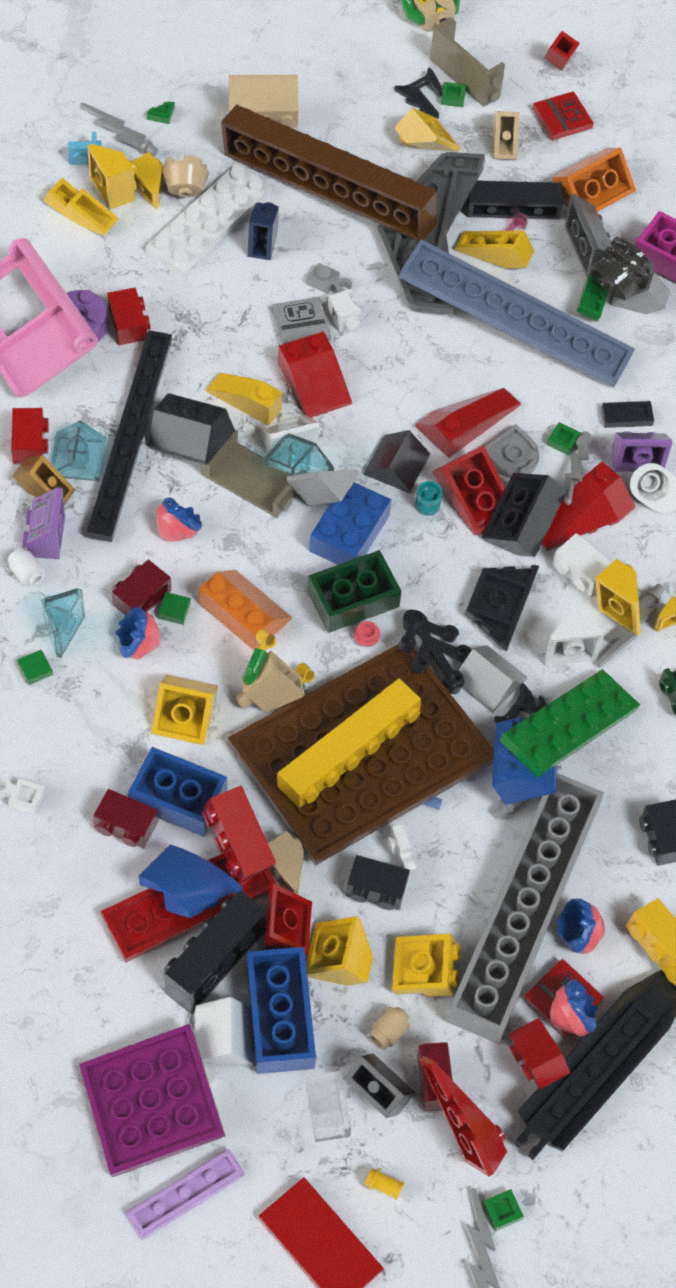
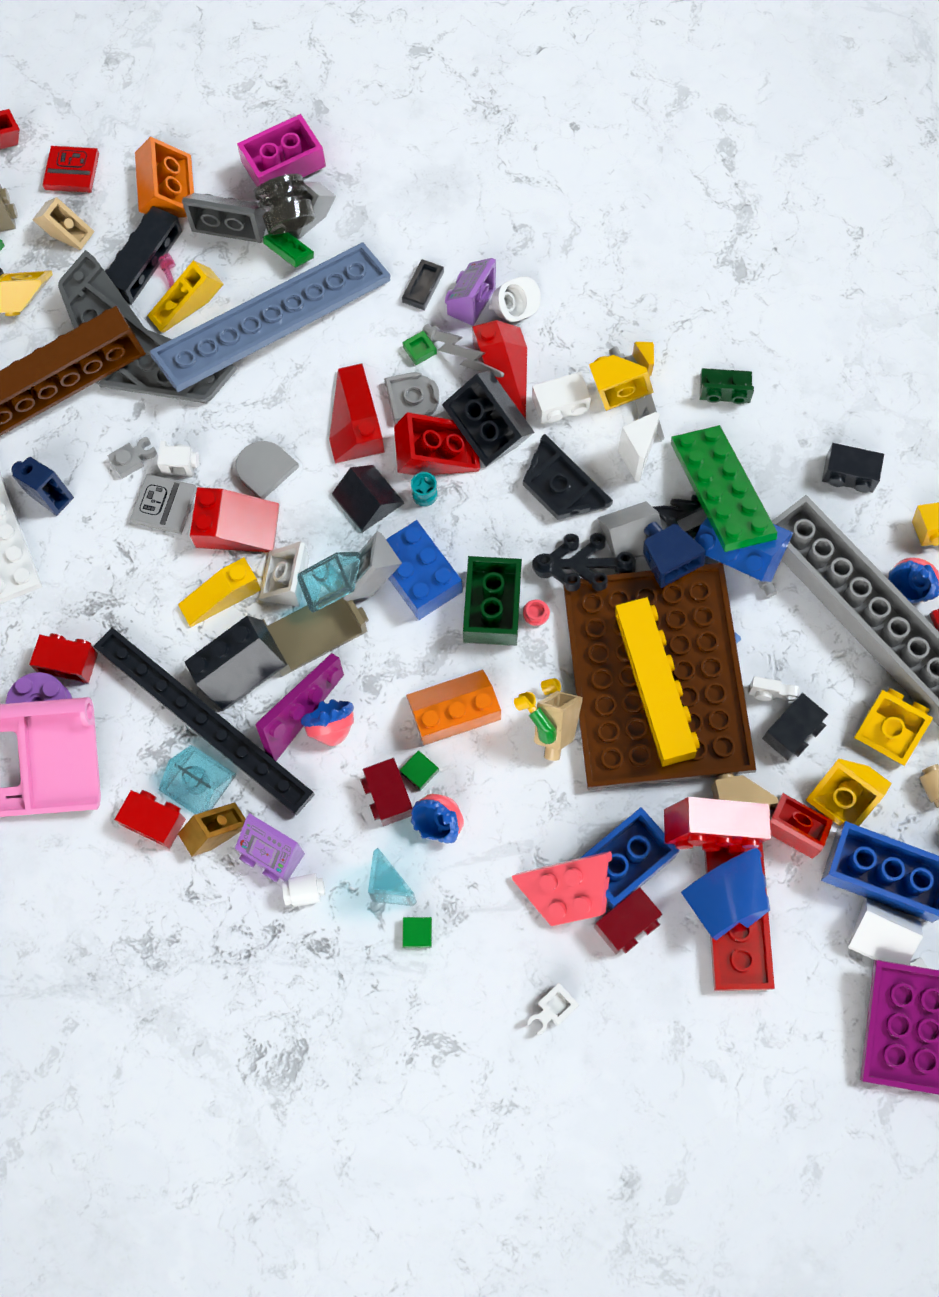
camera: 55 degrees left, 10 degrees up
yellow slope [151,674,219,745] -> none
black brick [164,890,267,1015] -> none
none -> light grey tile [236,441,299,499]
none -> magenta wing [255,653,344,761]
none -> coral wing [512,851,612,926]
none -> dark blue torso [643,522,705,588]

